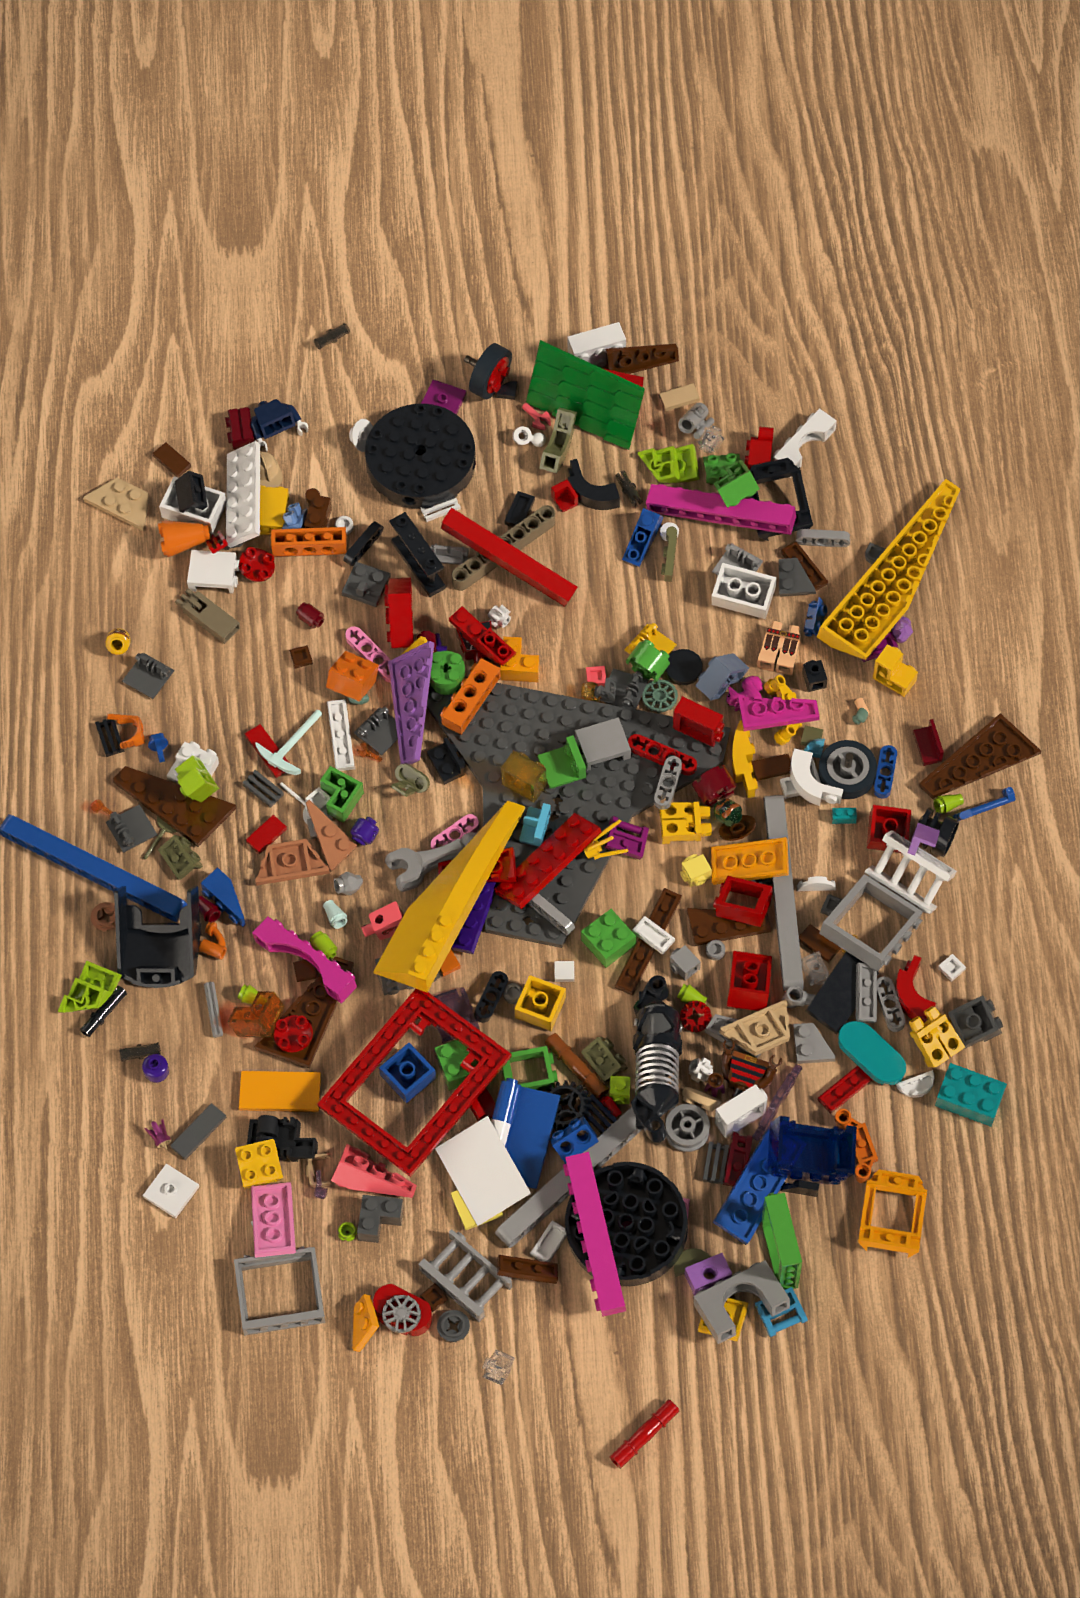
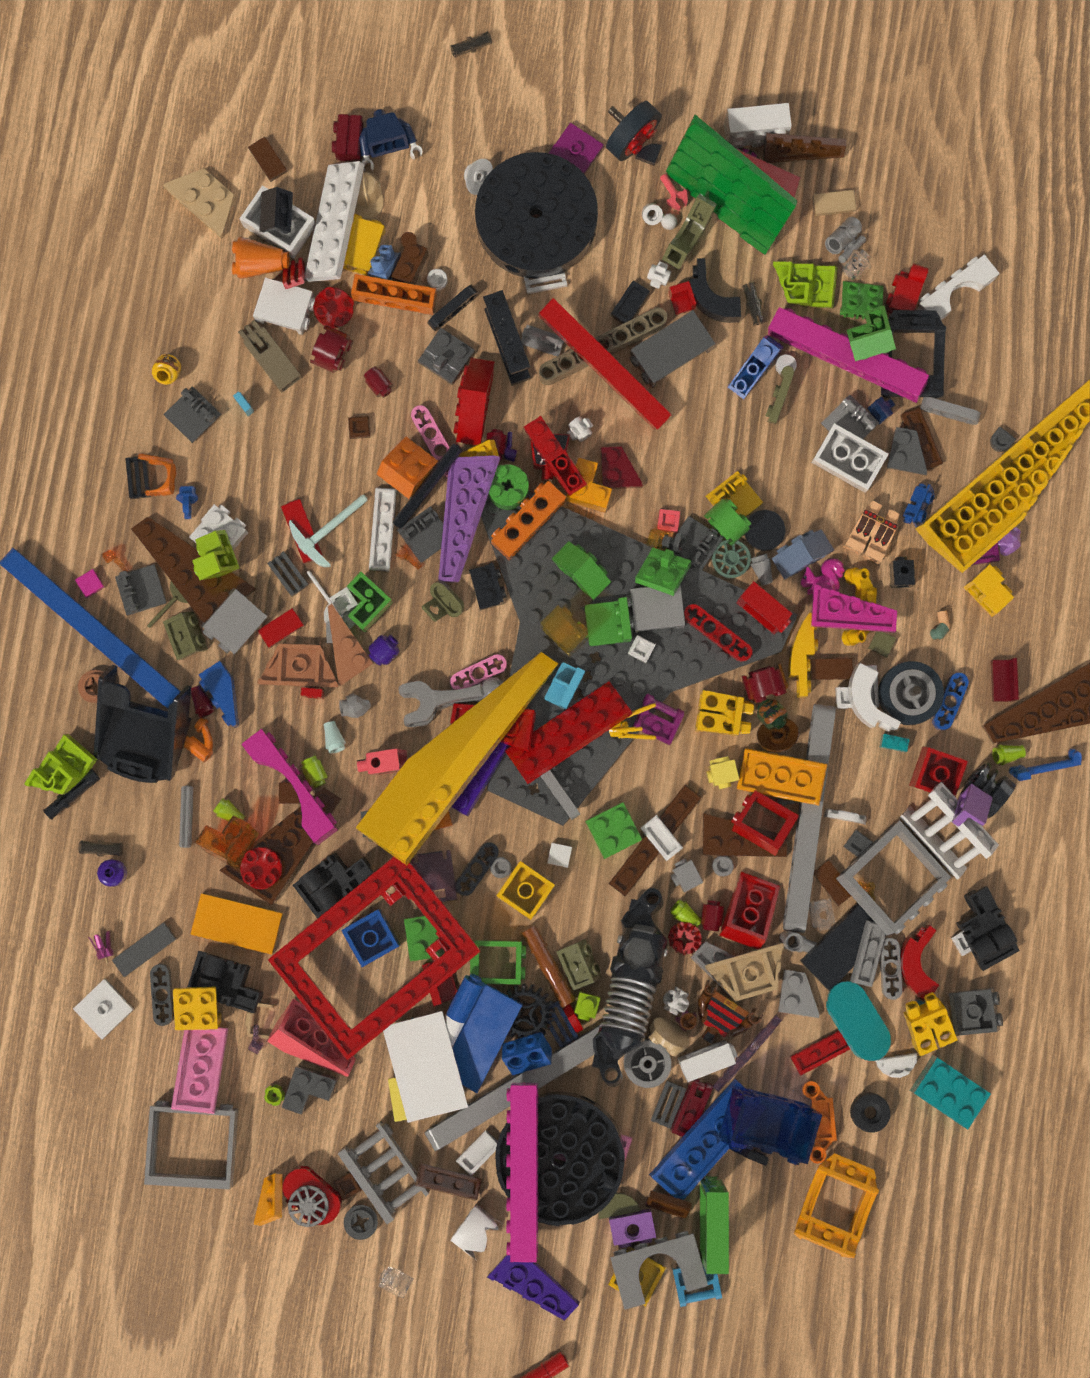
camera: 10 degrees right, 20 degrees up
light grey beam [654,756,682,810] -> none
medium azure tile [804,738,825,758] -> none
none -> dark pink tile [75,569,105,598]
none -> dark grey beam [150,964,174,1026]
none -> light grey panel [201,588,267,654]
none -> medium azure tile [233,391,254,416]
none -> black plate [293,853,374,919]
none -> red tile [300,687,324,699]
none -> dark red brick [310,325,353,373]
none -> black axle [393,443,463,529]
none -> white piece [450,1204,503,1261]
none -> dark purple wing [487,1254,580,1321]
none -> bright green brick [552,541,611,600]
none -> dark red wing [601,446,643,489]
none -> white tile [628,635,656,663]
none -> dark grey panel [629,310,715,388]
none -> bright green hinge [635,547,691,596]
none -> reddish brown tile [645,1190,692,1219]
none -> white gear [647,261,671,289]
none -> dark red brick [701,900,724,931]
none -> light grey cone [750,554,773,586]
none -> black tyre [850,1092,890,1133]
none -> dark blue tile [867,397,896,425]
none -> black plate [956,886,1020,971]

